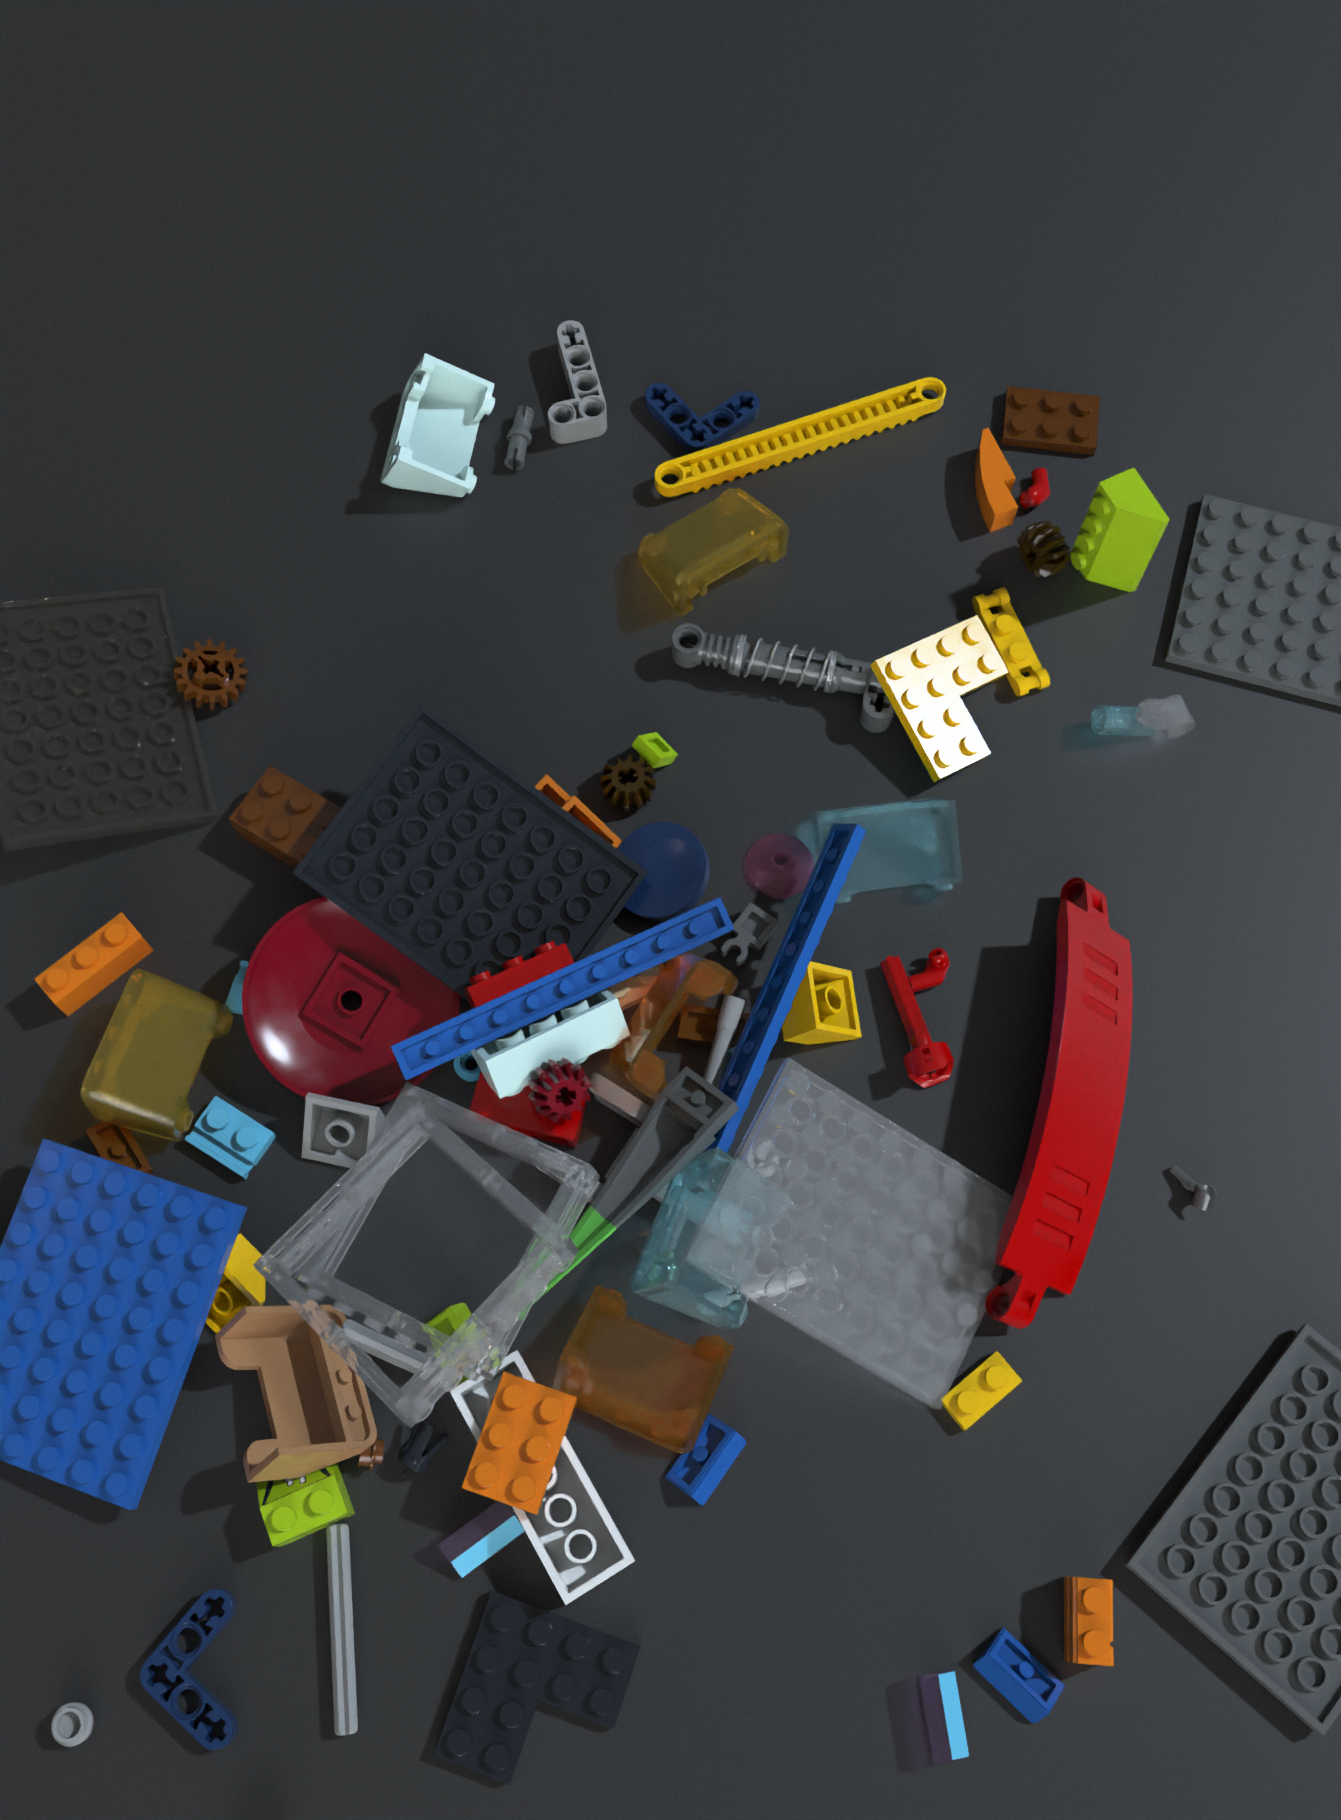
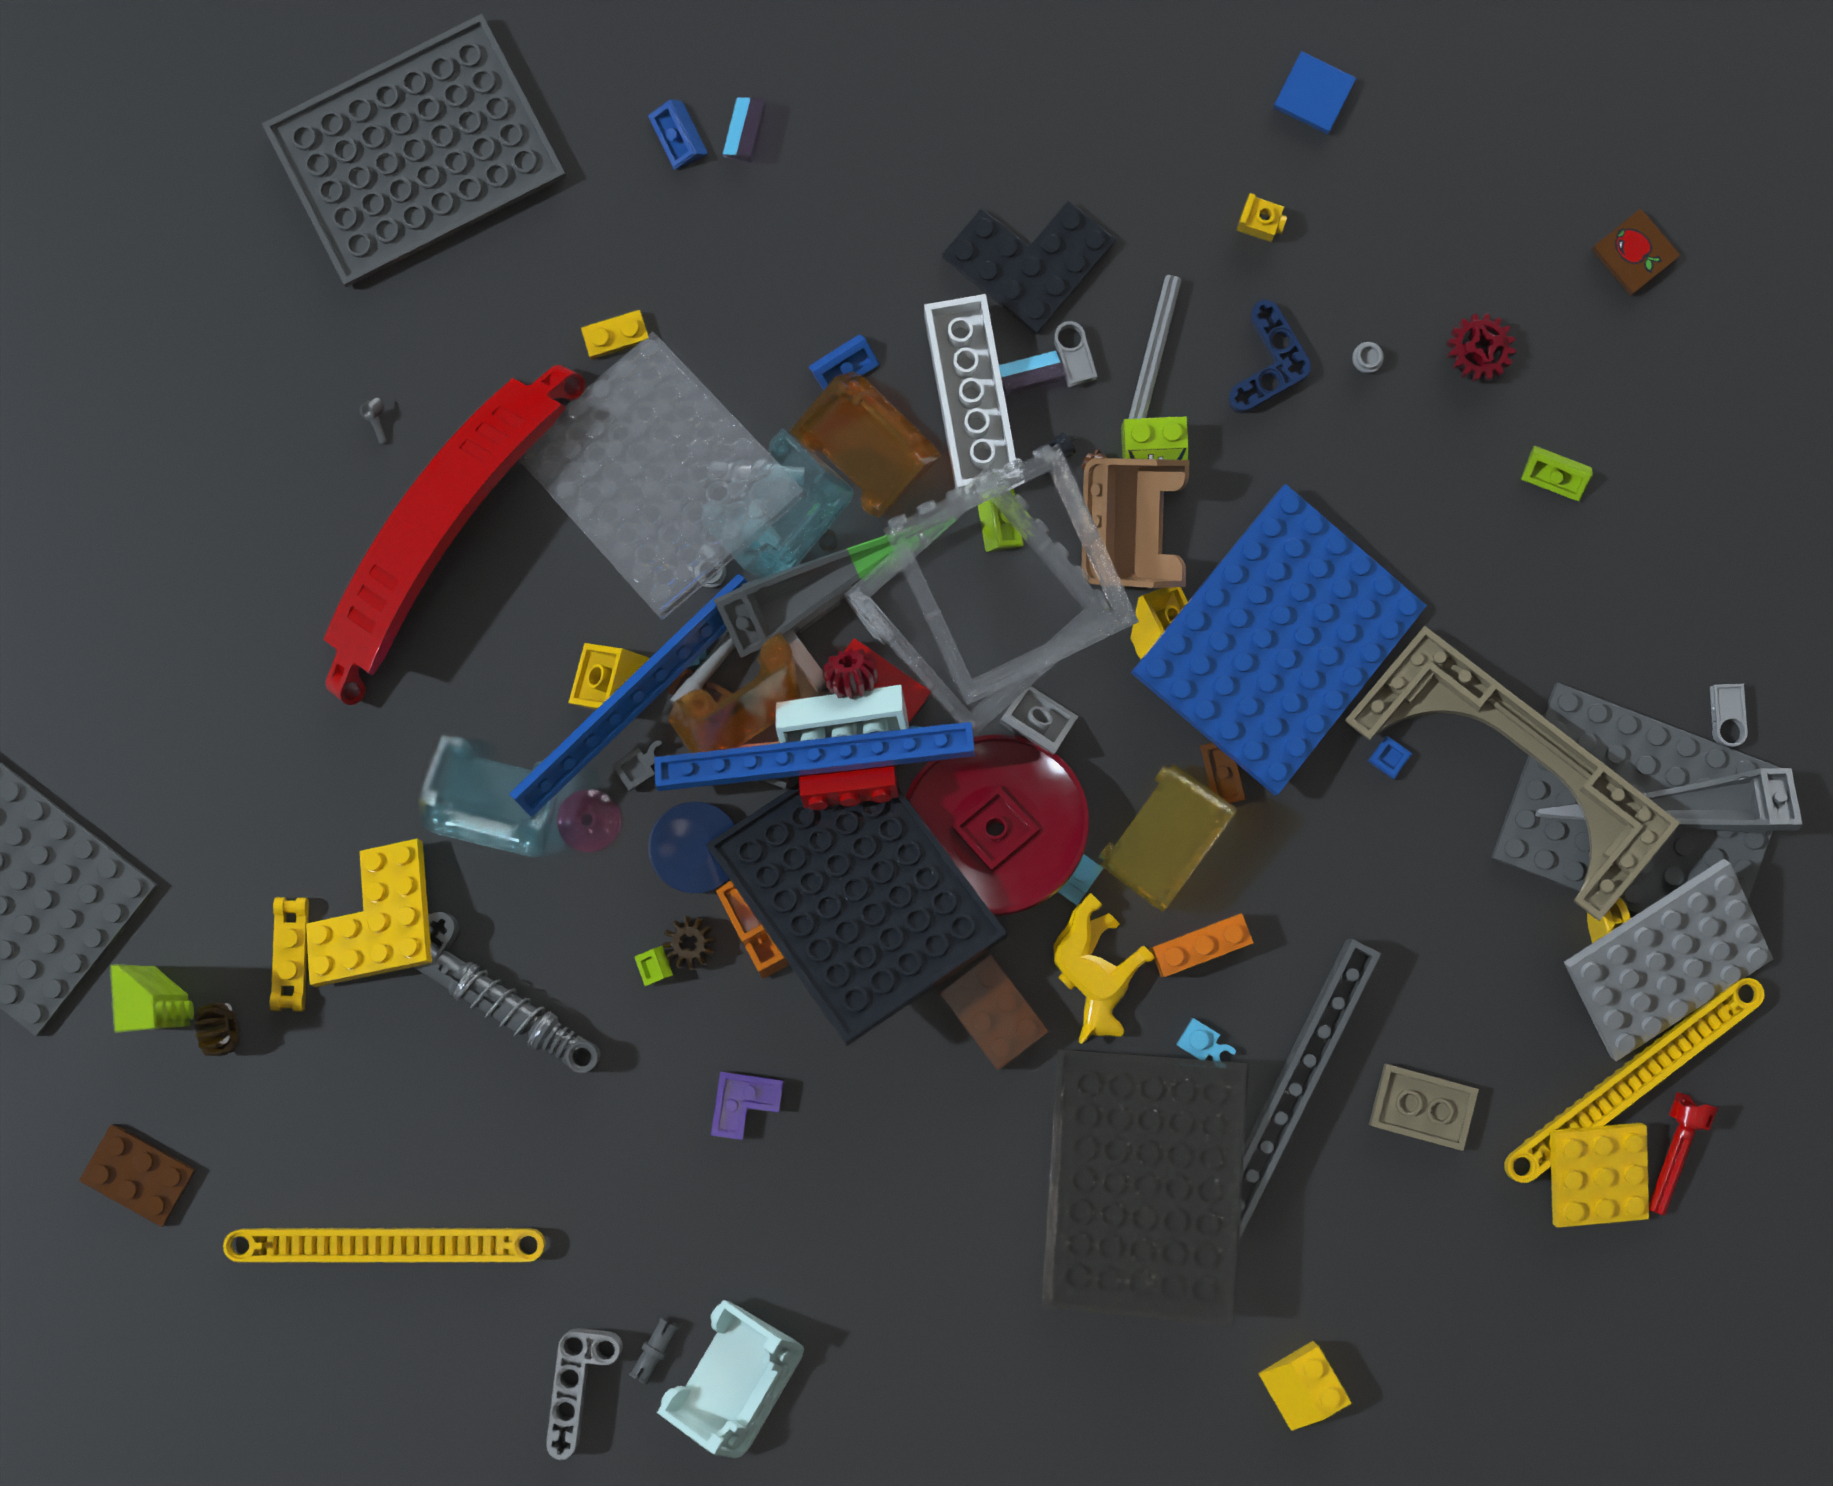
camera: 160 degrees left, 15 degrees up
reddish brown gear [173,639,248,710] -> none
medium azure plate [184,1096,277,1180] -> none
light grey axle [338,1319,446,1383] -> none
orange plate [462,1371,578,1515] -> none
clear yellow windscreen [638,488,789,617] -> none
dark blue beam [645,383,760,454] -> none
red piece [880,955,954,1088] -> none
red arm [908,948,950,993] -> none
orange slope [975,428,1018,532] -> none
red arm [1019,468,1050,509] -> none
orange brick [1064,1576,1114,1666] -> none
clear light blue hinge [1091,705,1155,736] -> none
clear piece [1136,694,1196,739] -> none
none -> dark purple plate [711,1071,784,1140]
none -> yellow animal [1053,893,1155,1044]
none -> light grey piece [1054,321,1097,388]
none -> medium azure plate [1176,1018,1236,1069]

